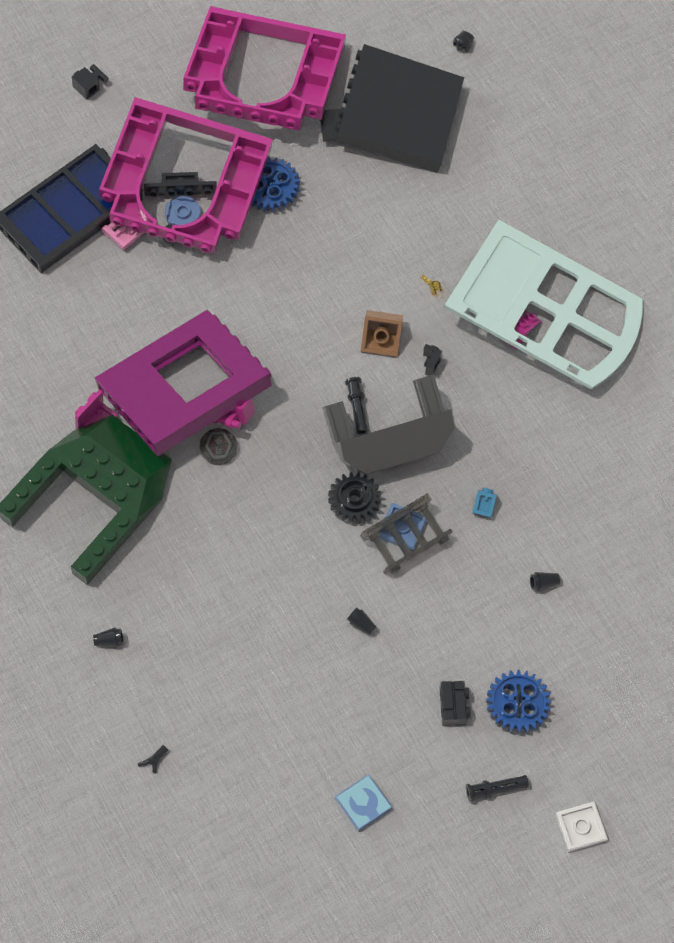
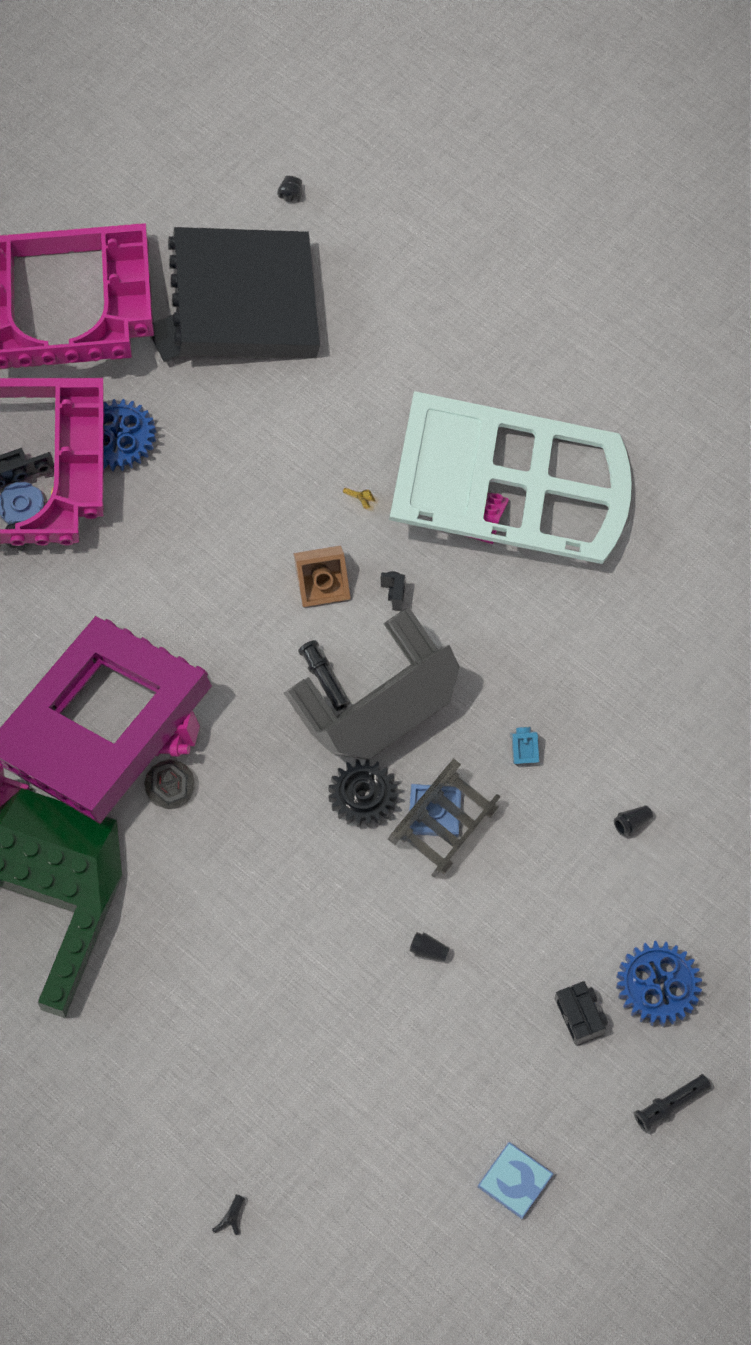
camera: 15 degrees left, 0 degrees up
black cone [93,627,123,647] -> none

